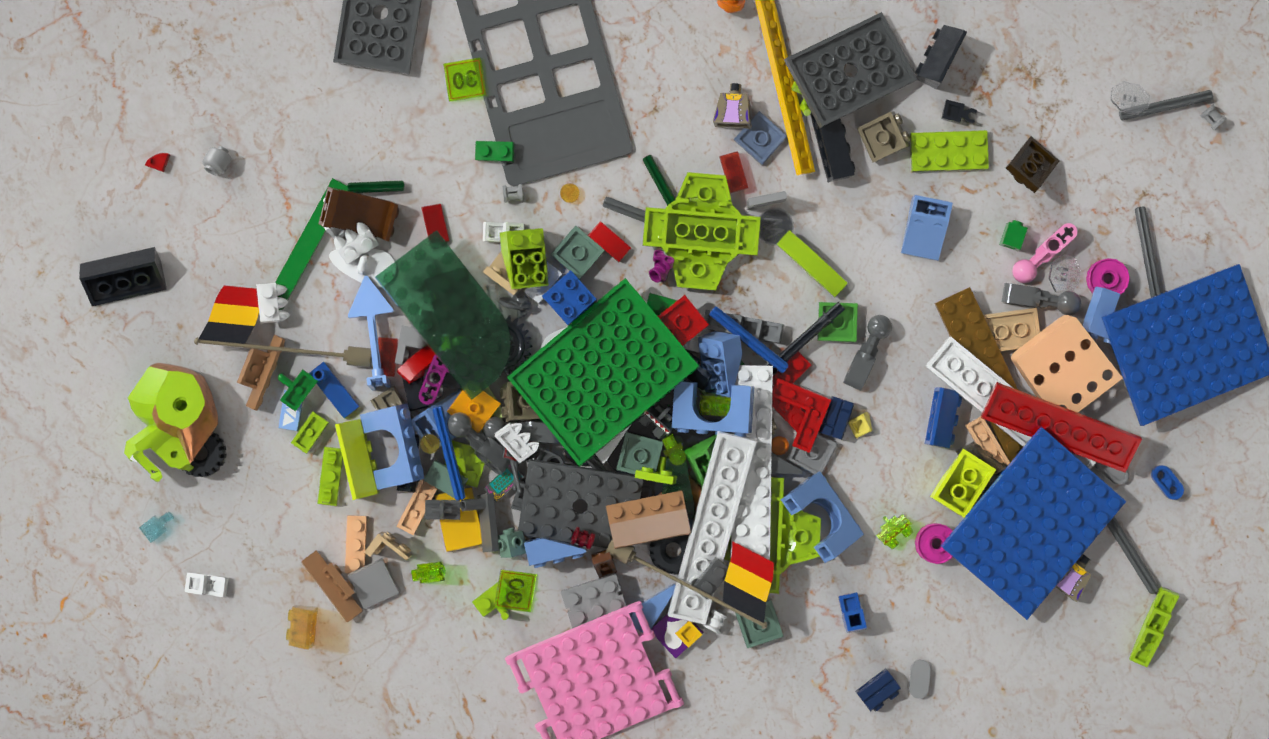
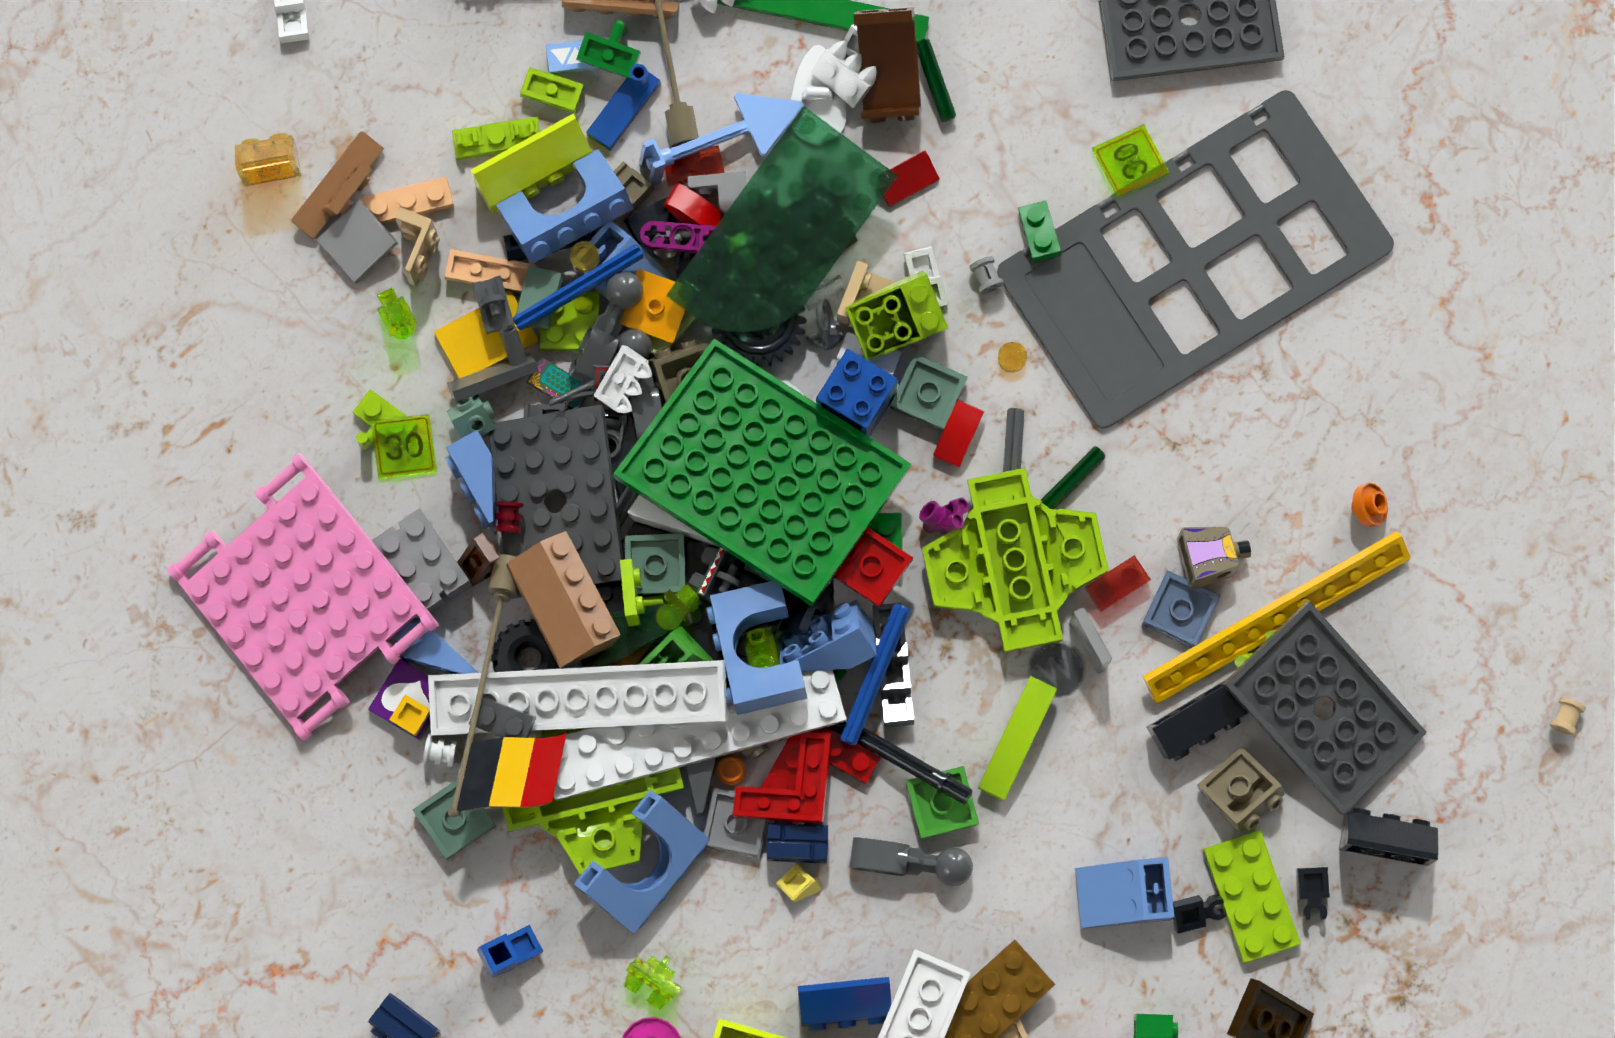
camera: 80 degrees right, 10 degrees down
none -> black plate [1173,894,1226,934]

